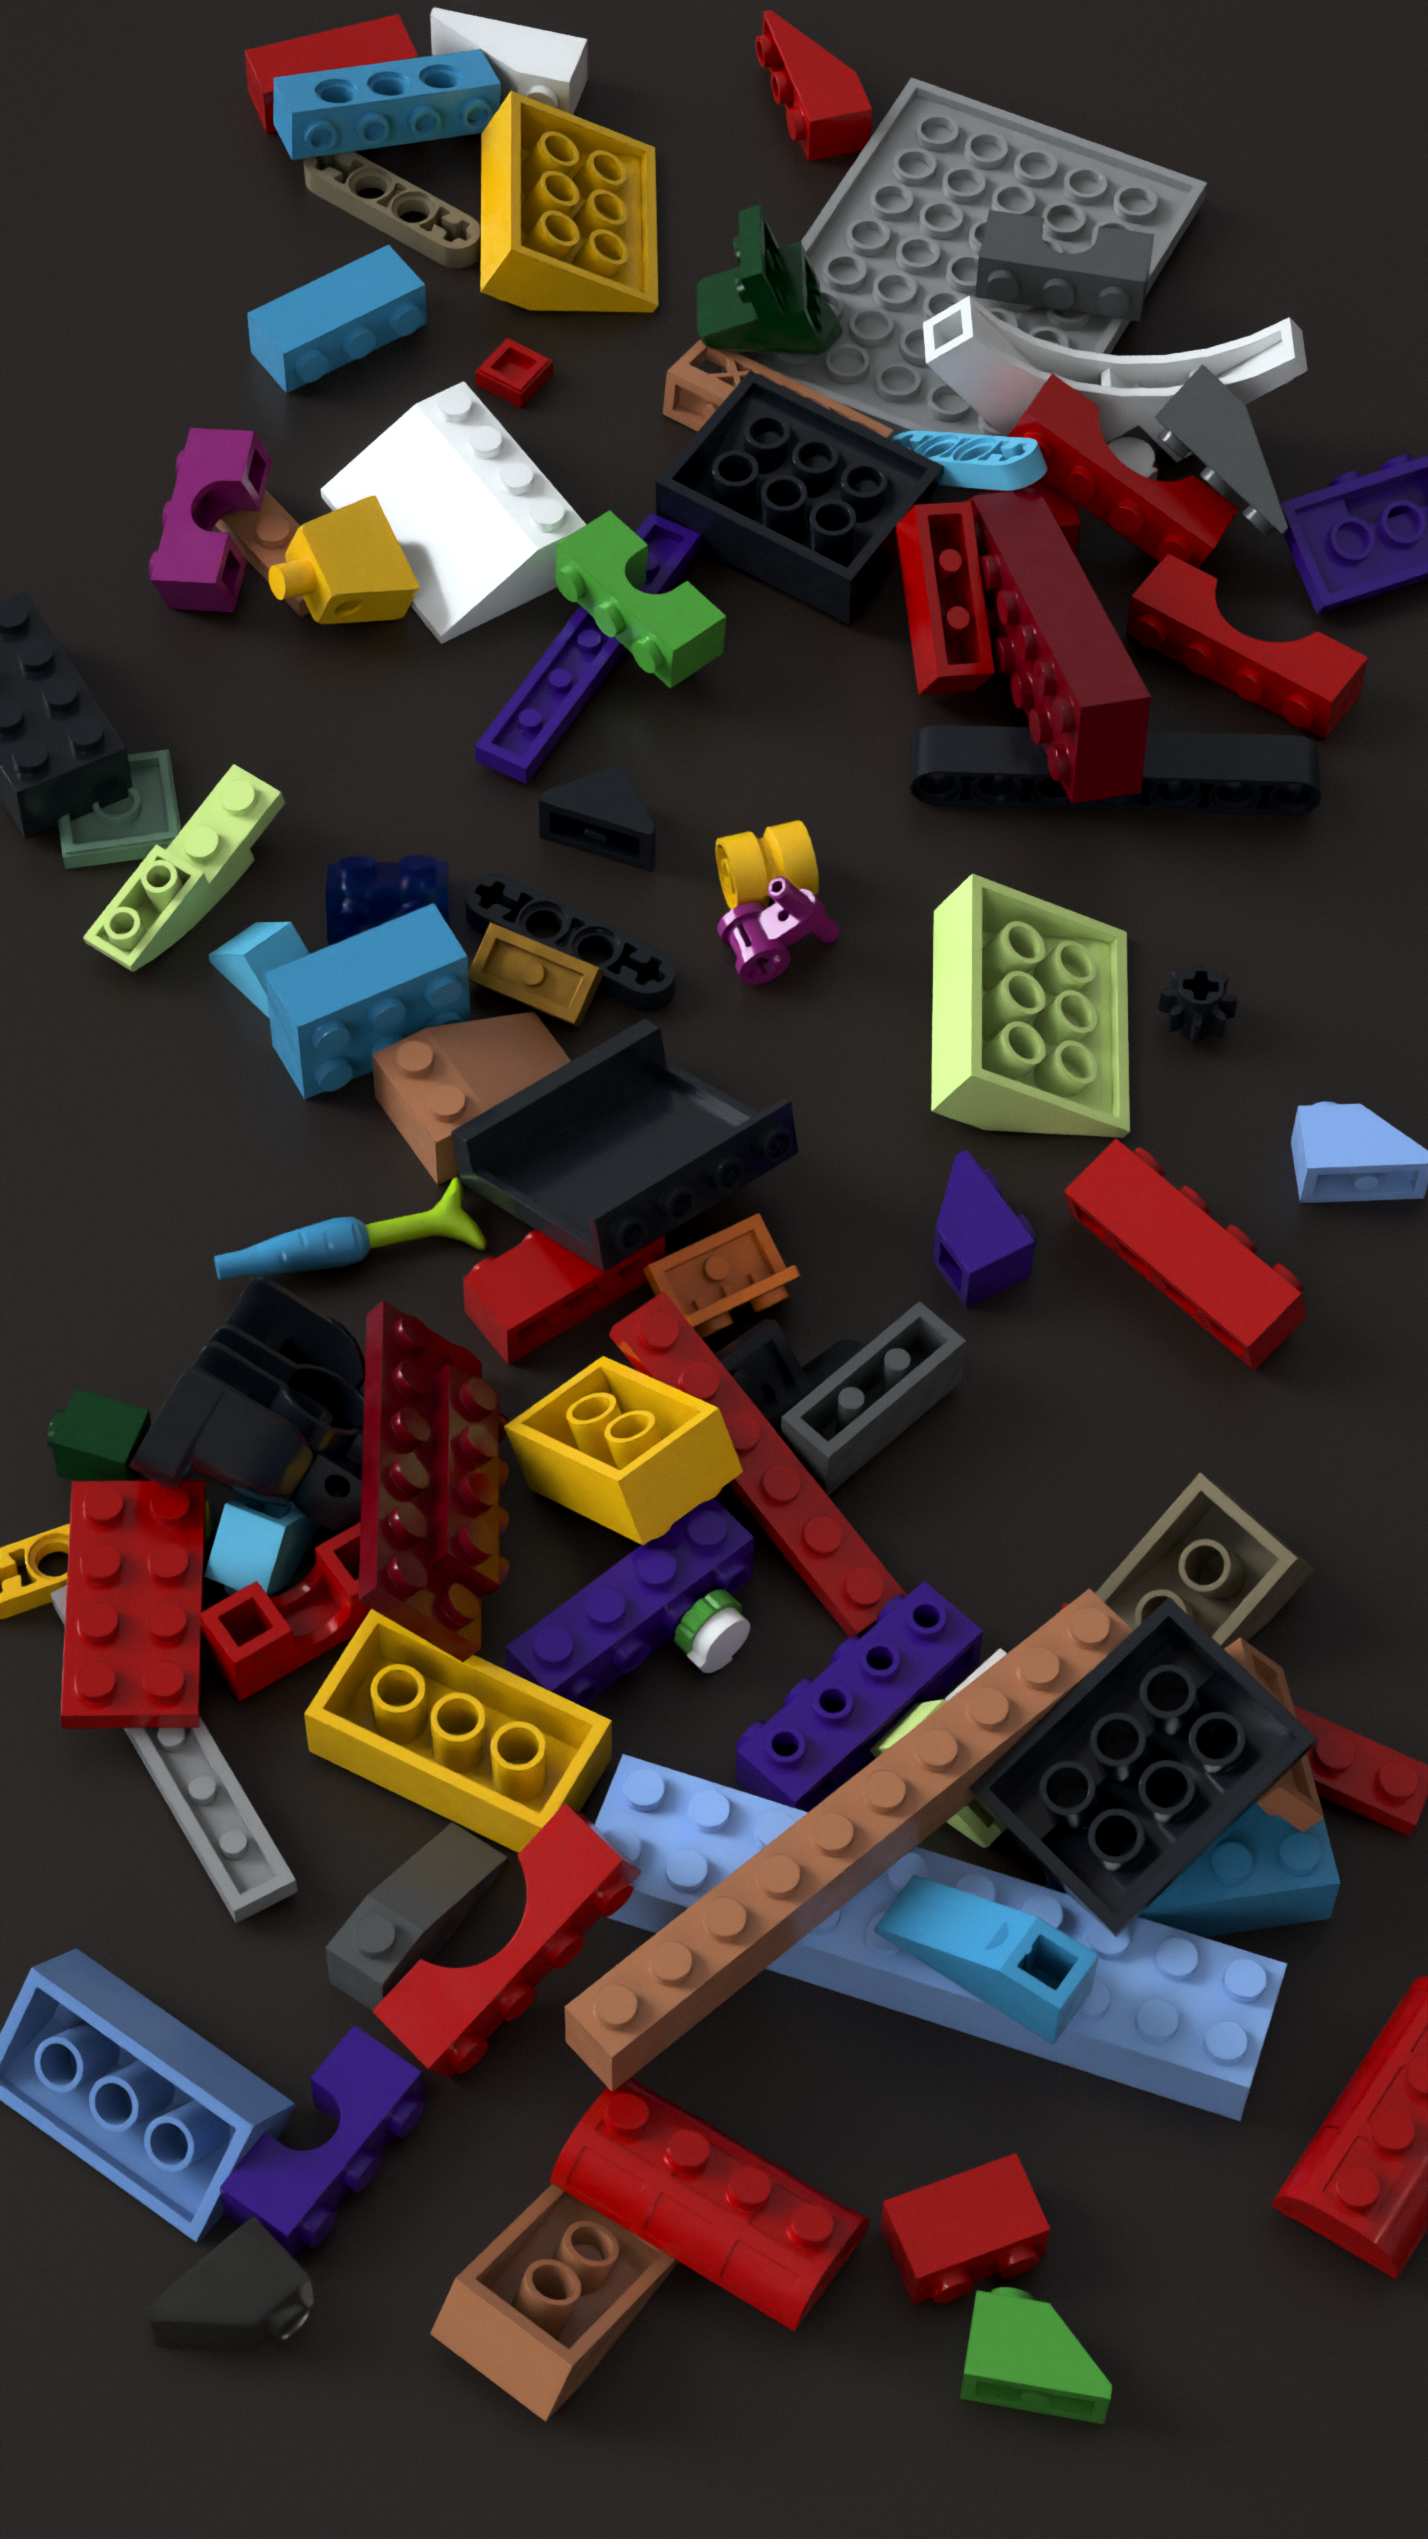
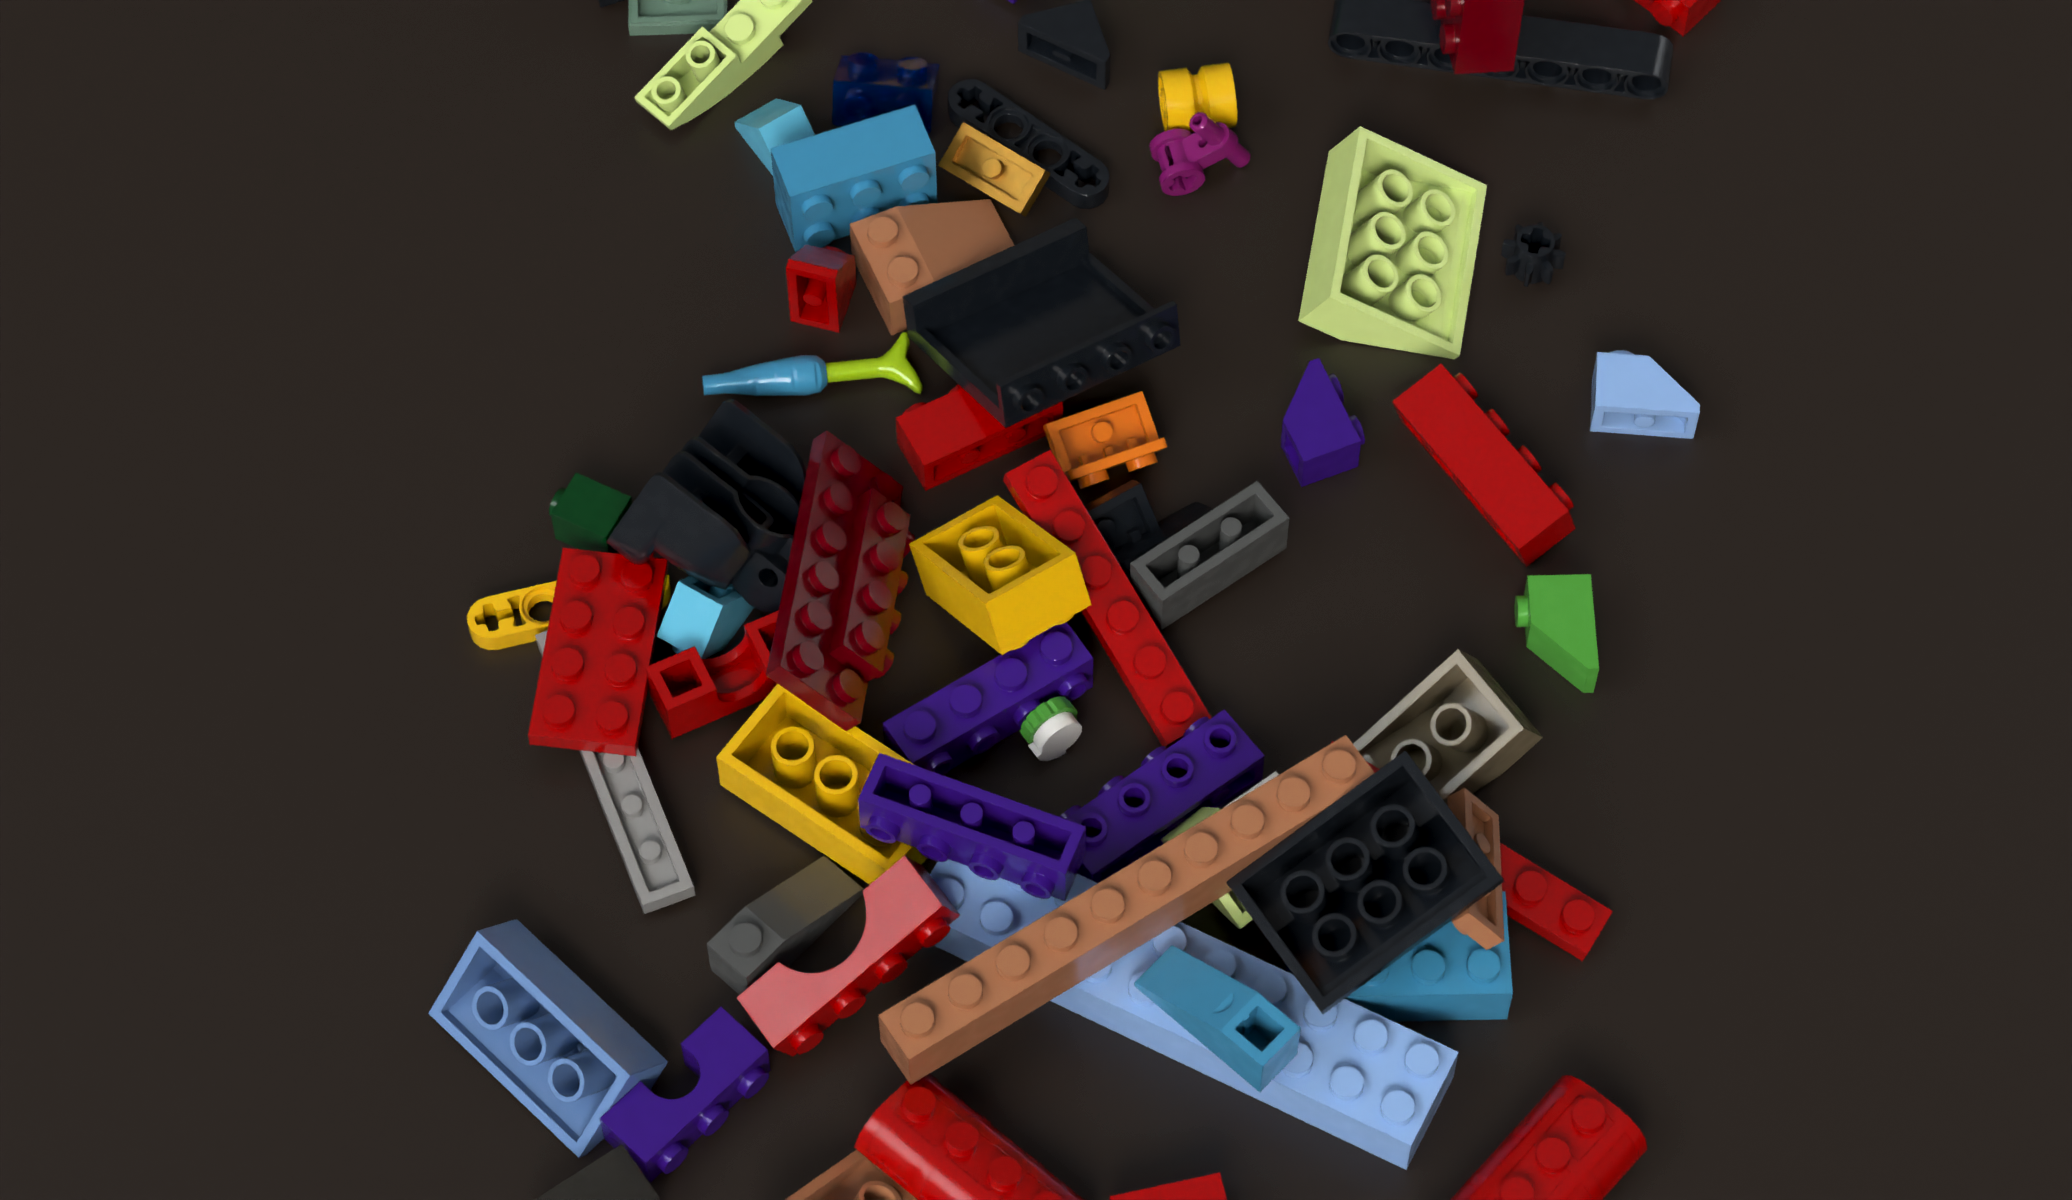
camera: 10 degrees right, 5 degrees up
none -> red slope [786,244,857,333]
none -> dark purple brick [858,753,1086,901]
none -> bright green slope [1514,574,1599,693]

